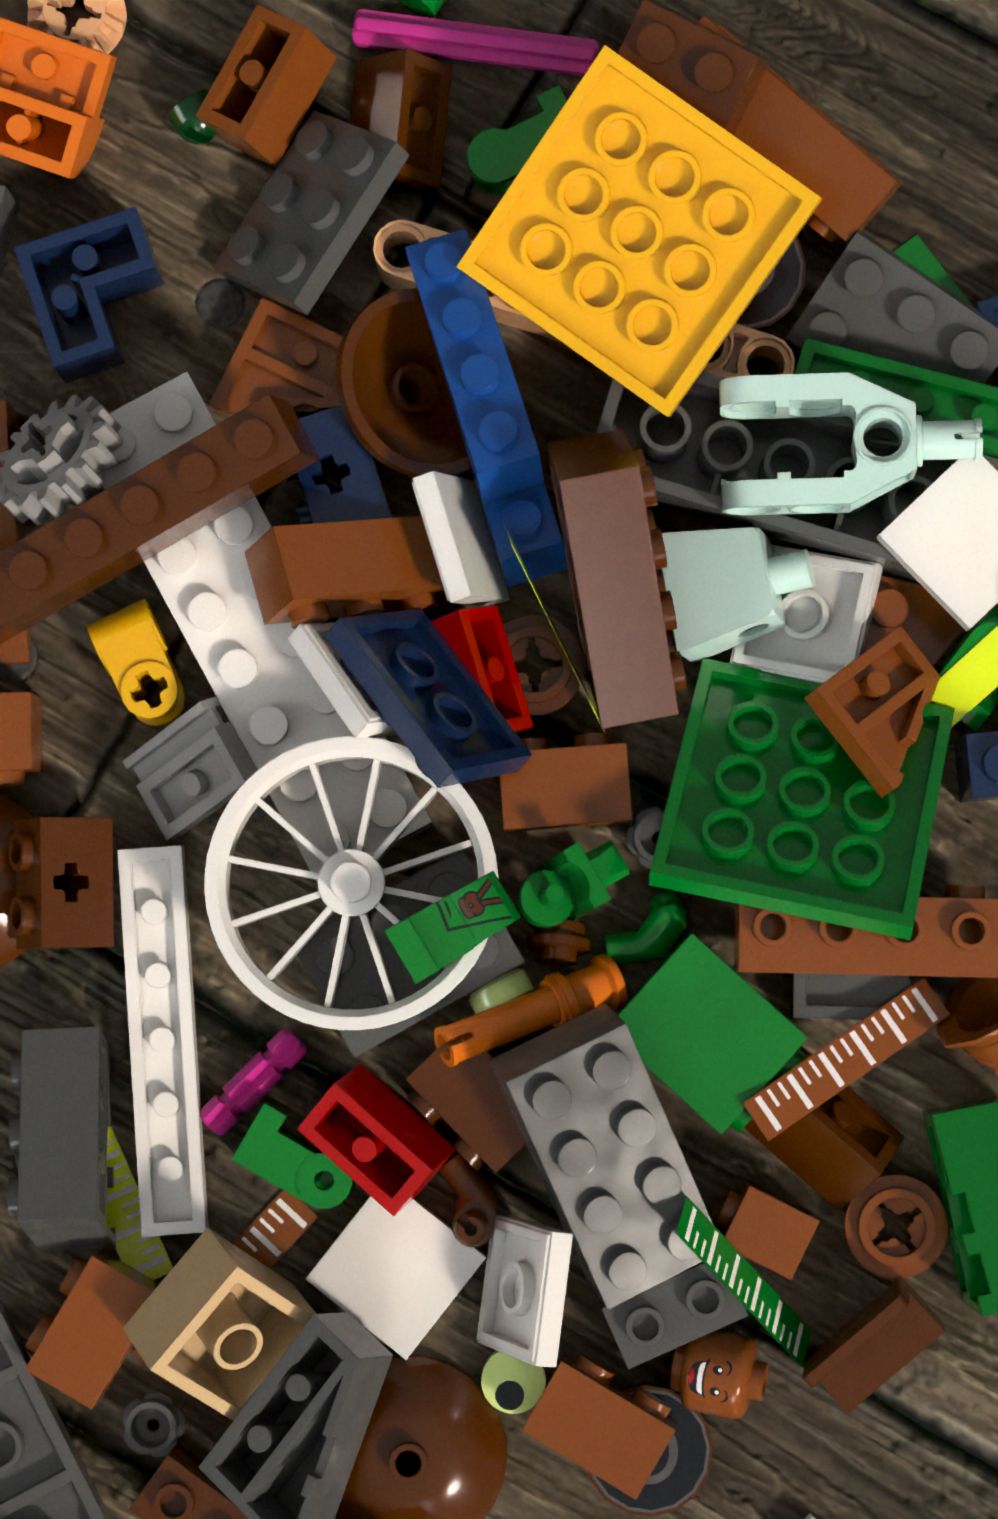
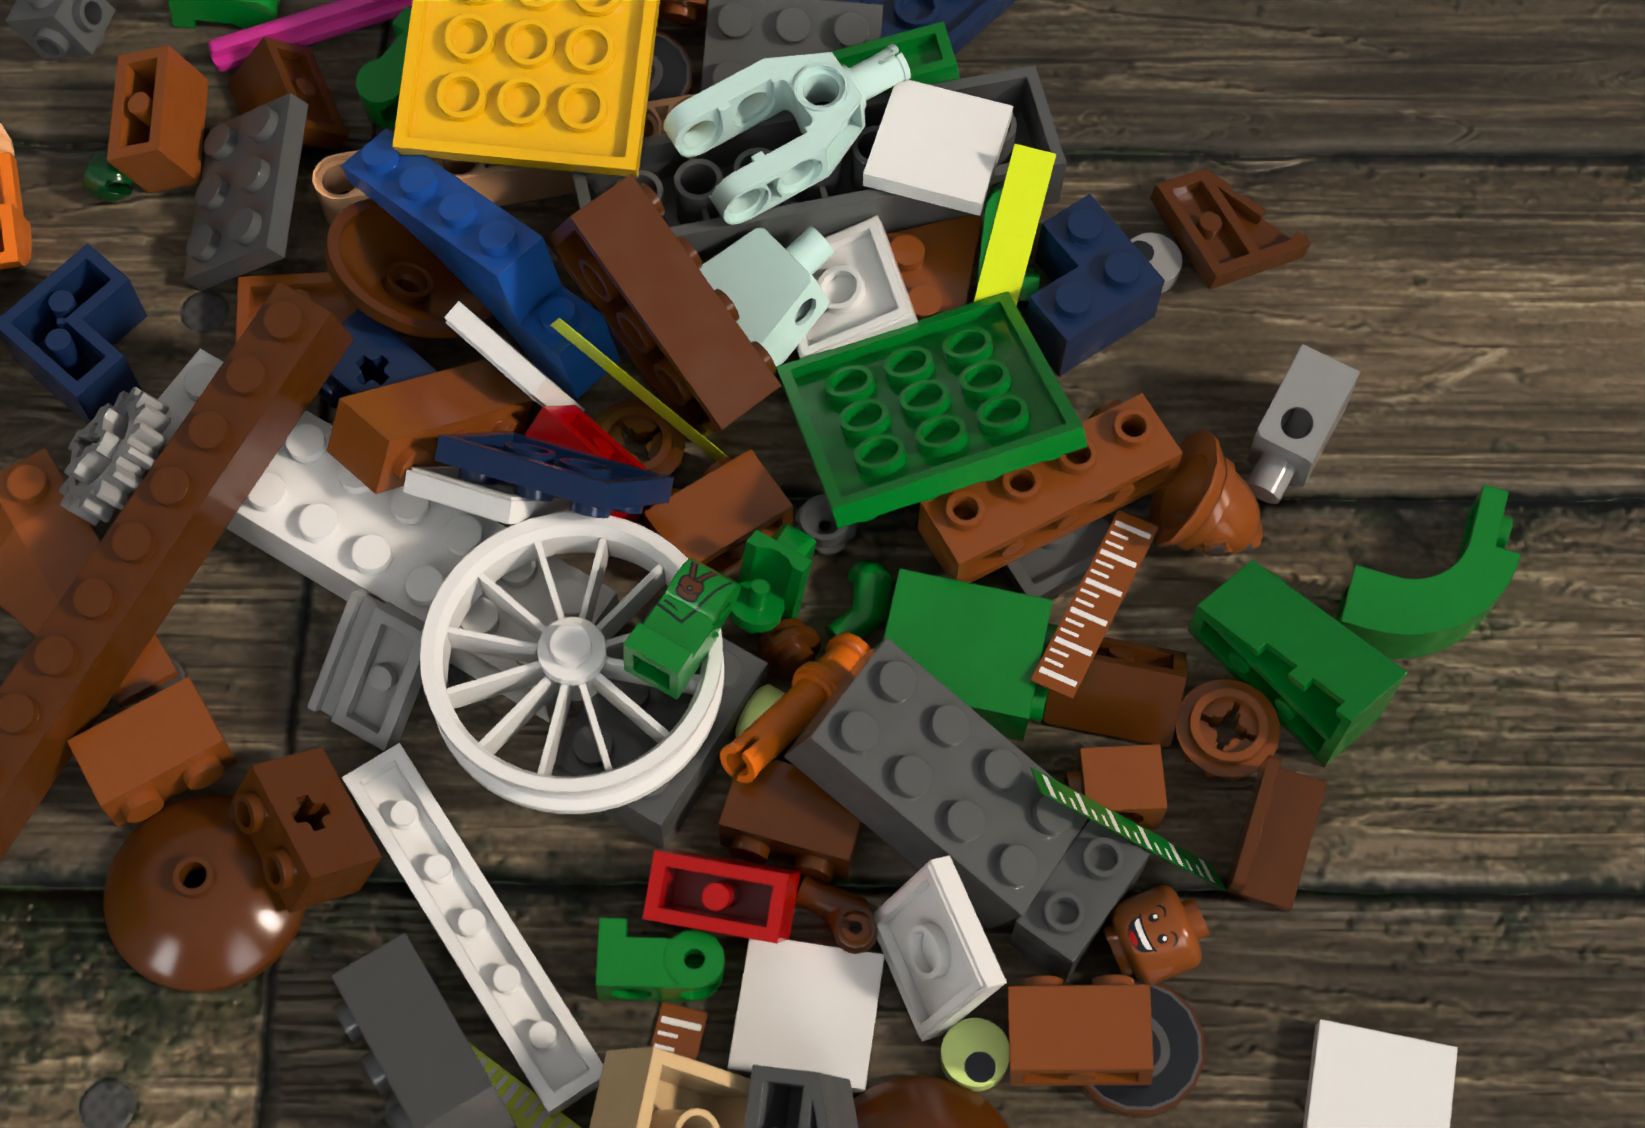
camera: 35 degrees left, 20 degrees down
yellow piece [86,598,186,727] -> none
dark pink axle [200,1028,307,1136] -> none
dark orange wing [804,625,940,798] -> none

